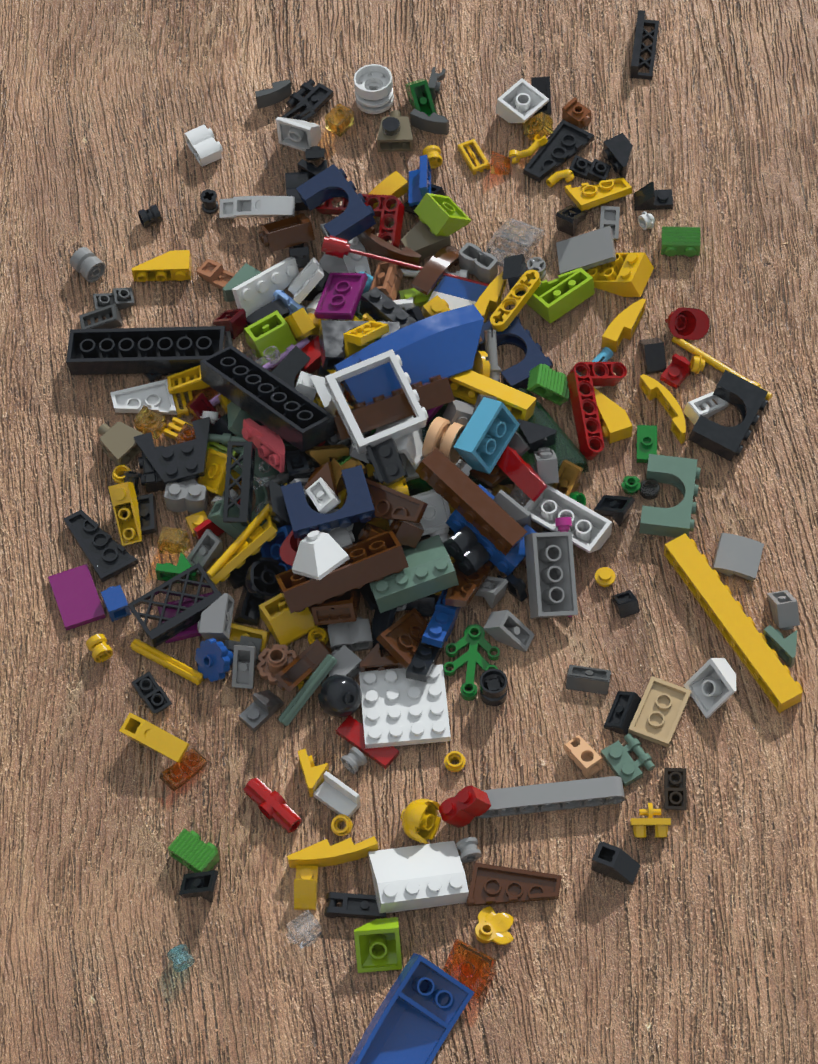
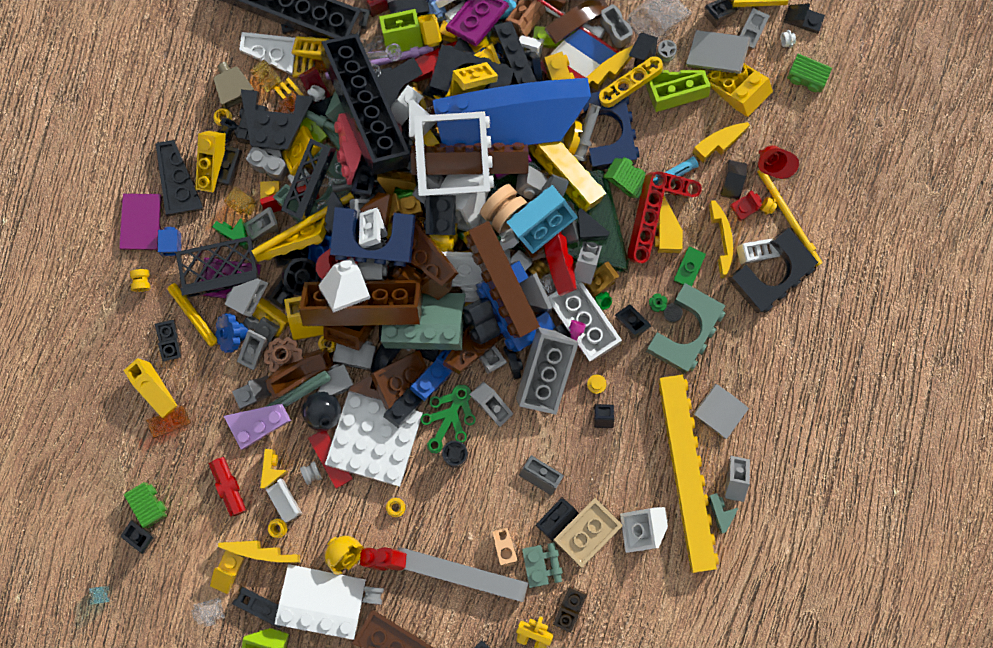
camera: 20 degrees right, 20 degrees up
none -> lavender wing [224,404,291,450]

